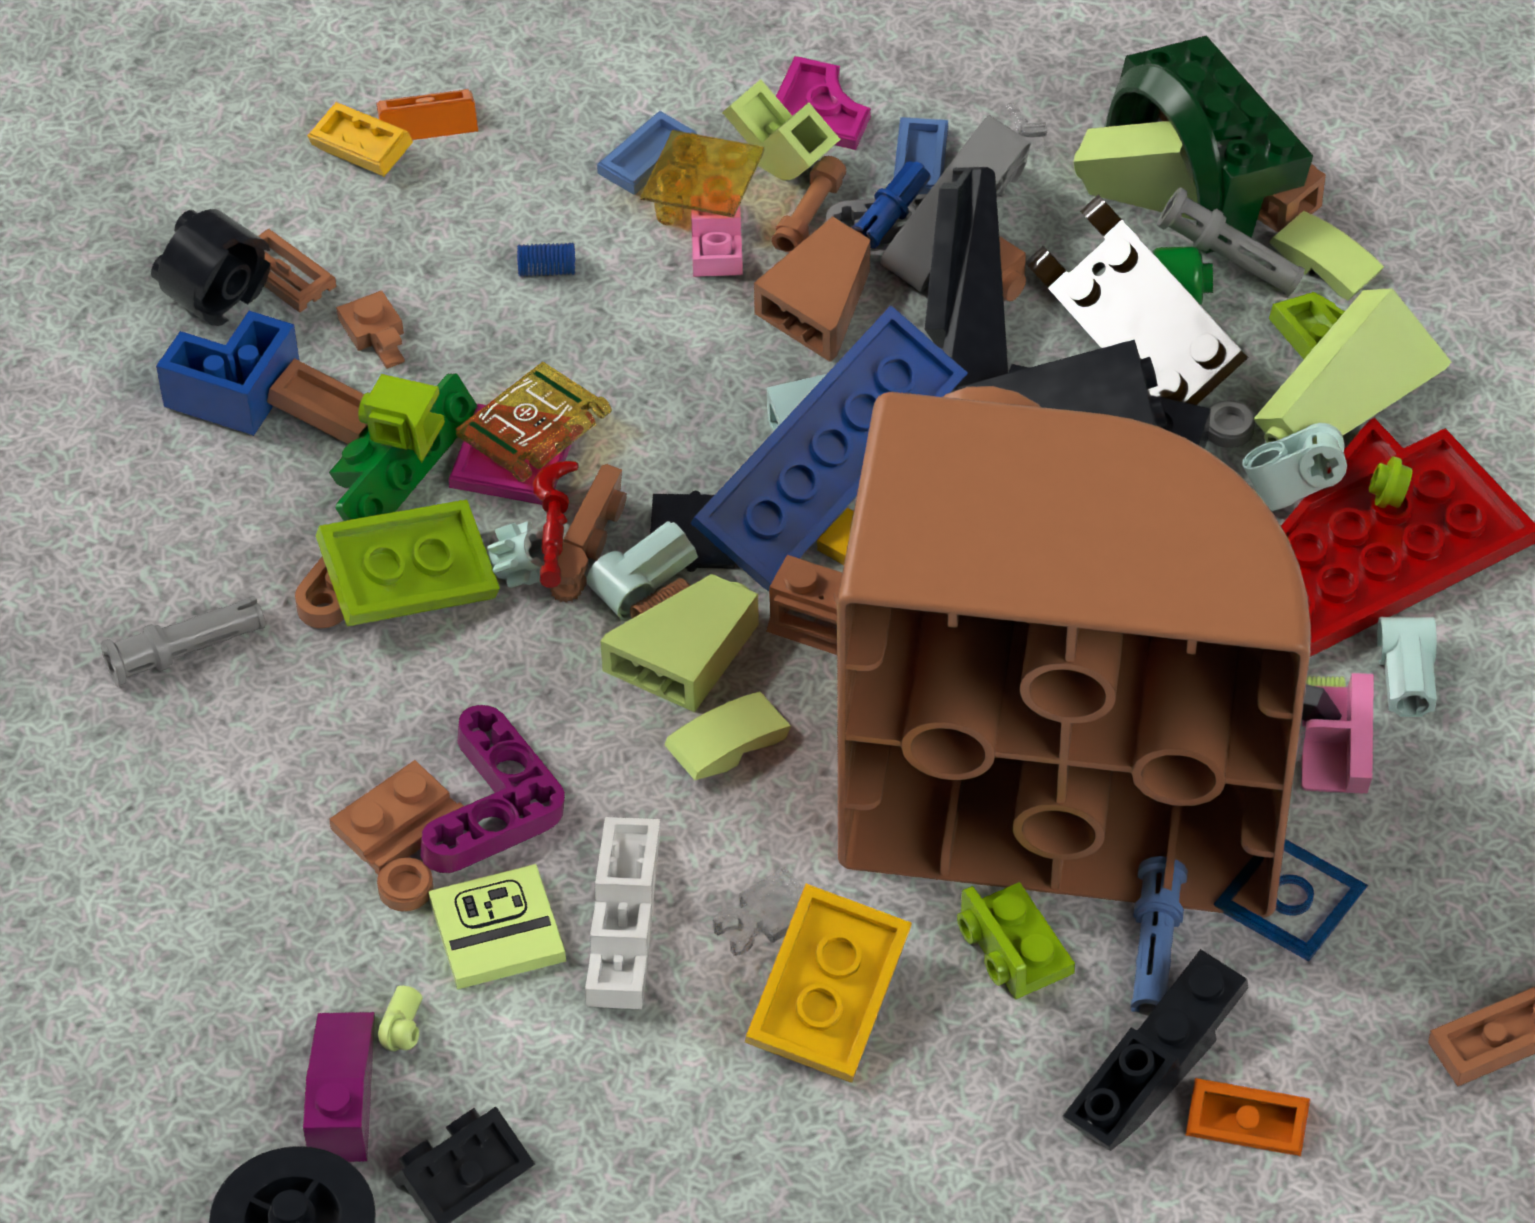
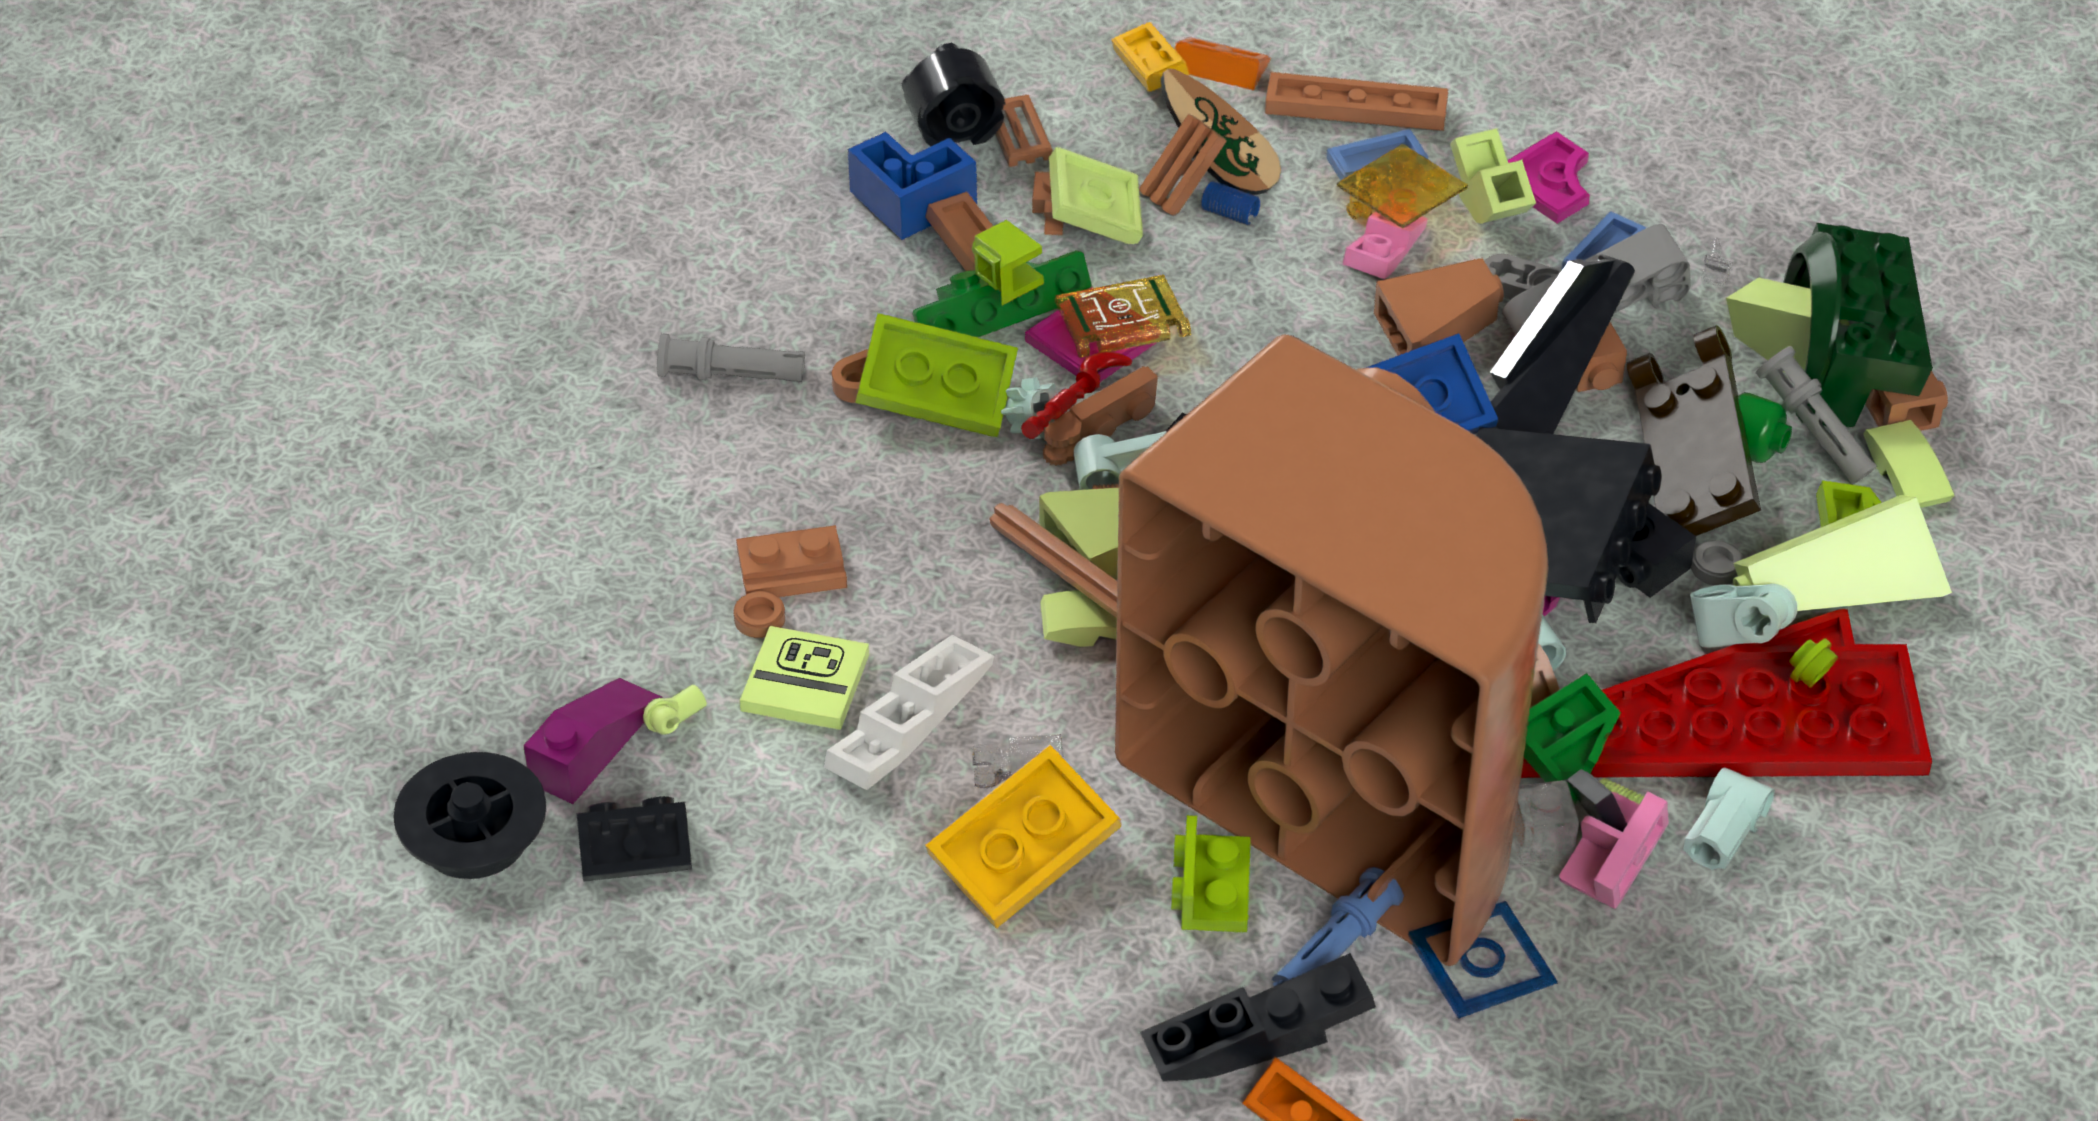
camera: 30 degrees right, 5 degrees down
magenta beam [421,705,565,873] -> none
nougat bar [772,156,846,253] -> none
blue axle [852,161,931,249] -> none
none -> nougat axle [989,503,1117,618]
none -> yellowish green tile [1049,147,1143,244]
none -> nougat tile [1139,114,1227,216]
none -> shield [1161,69,1281,195]
none -> nougat plate [1265,72,1449,131]

